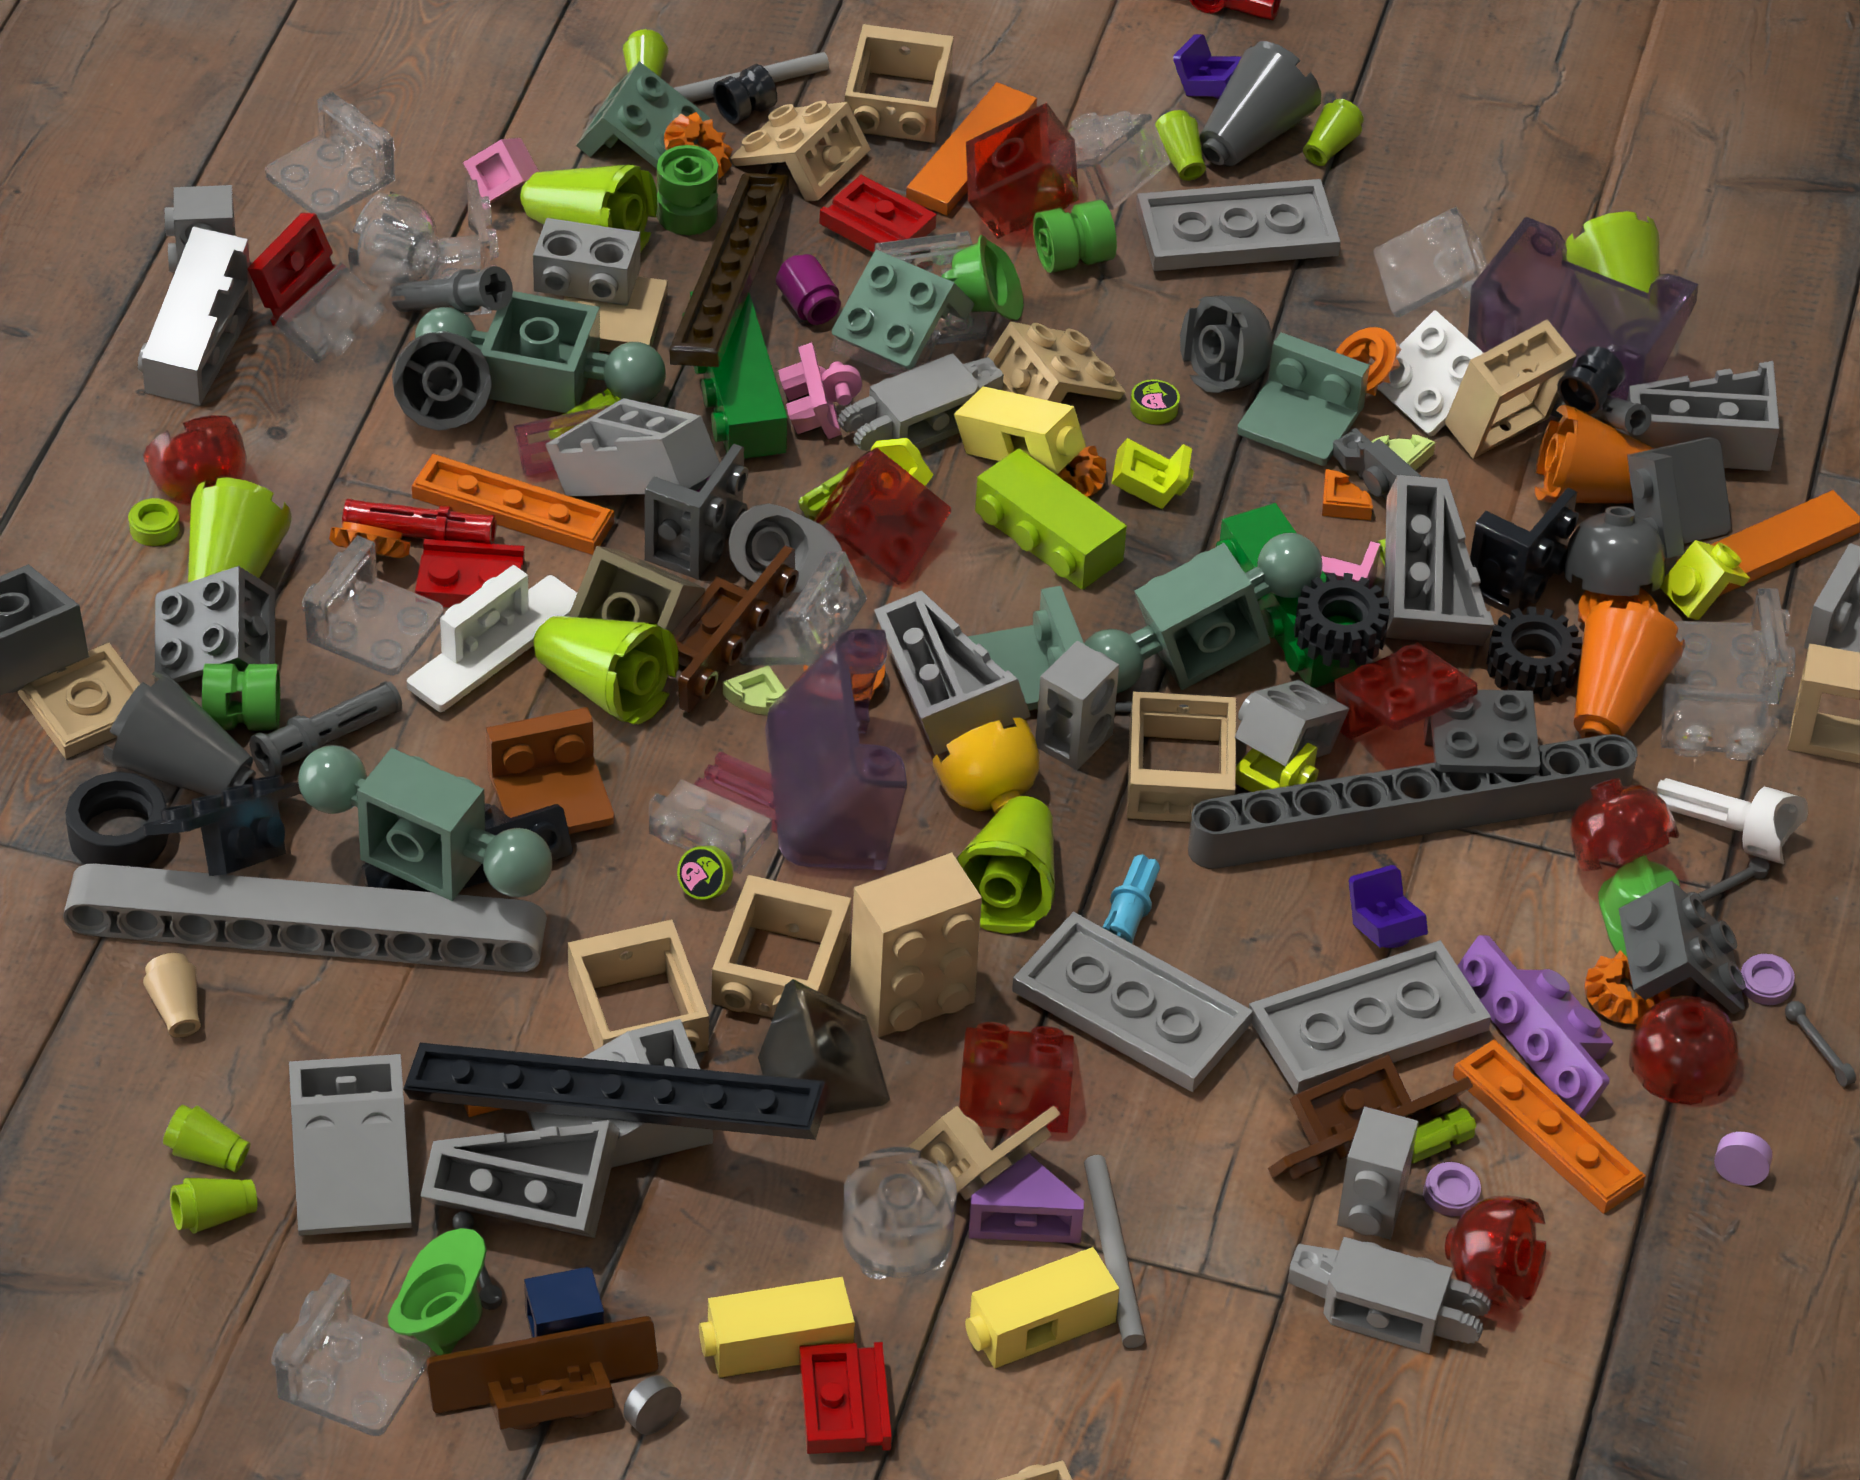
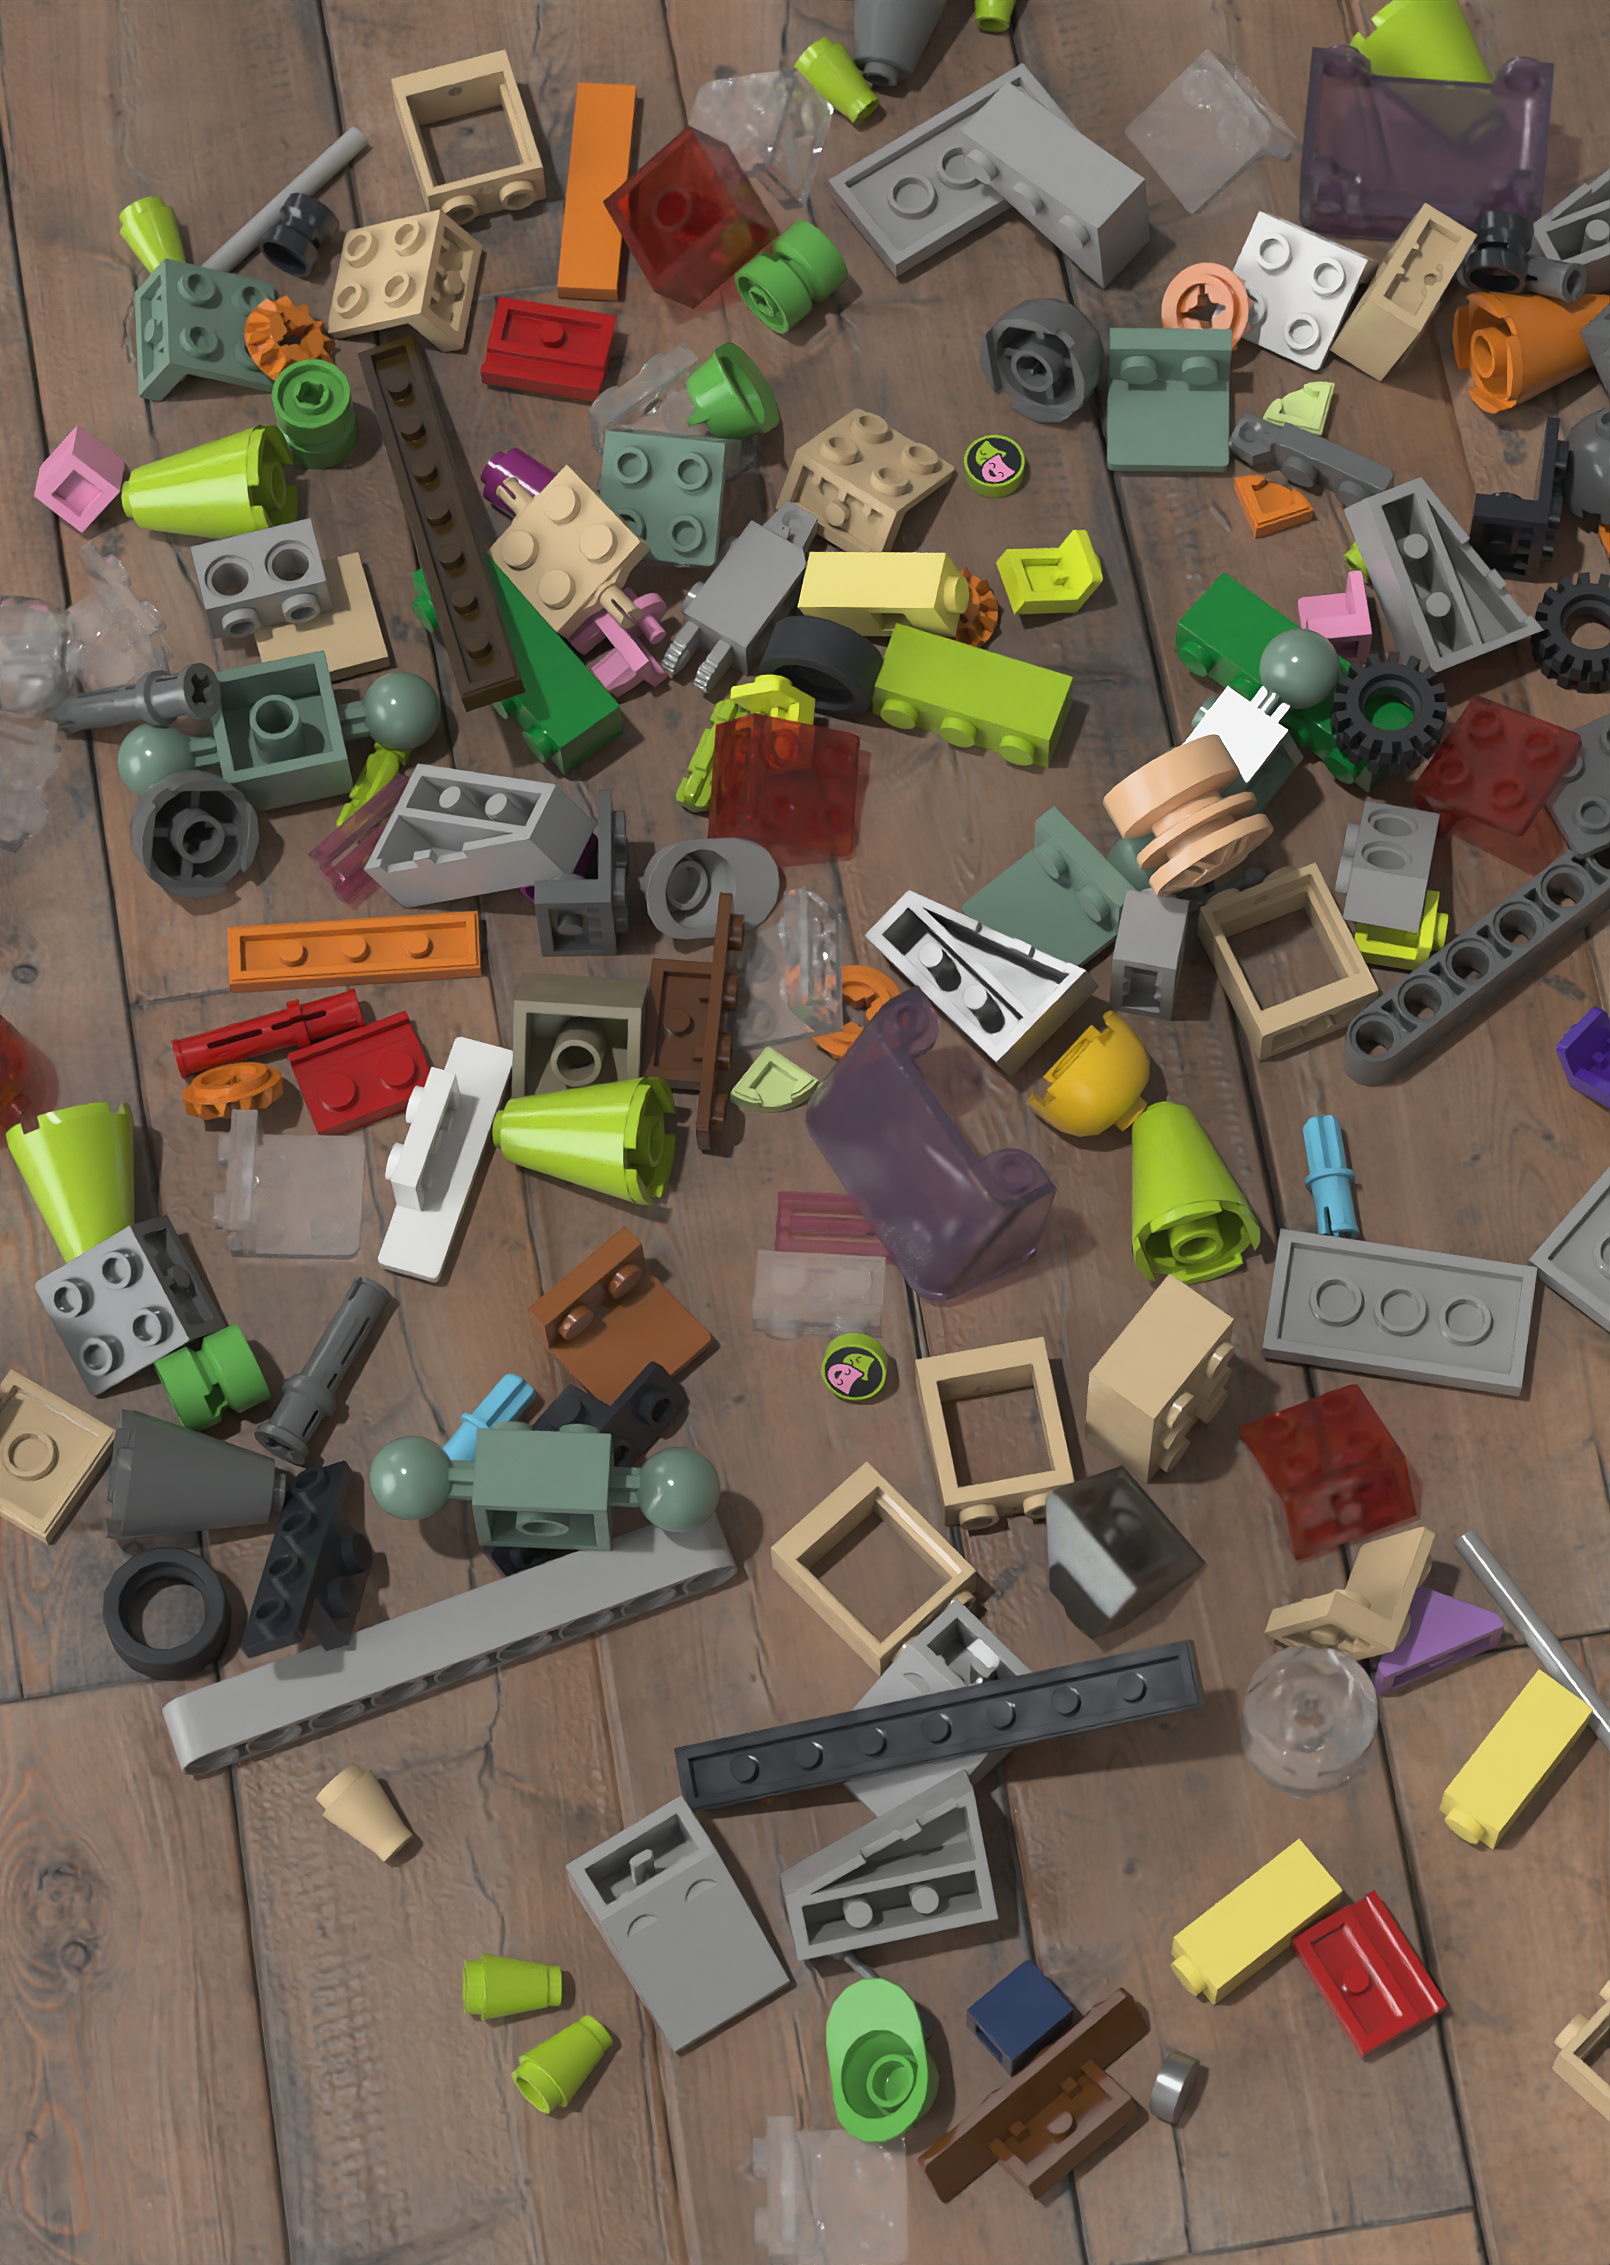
camera: 20 degrees left, 20 degrees up
none -> tan plate [487,464,651,639]
none -> black tyre [759,616,883,717]
none -> light grey wedge [960,81,1150,289]
none -> light nougat wheel [1103,734,1274,897]

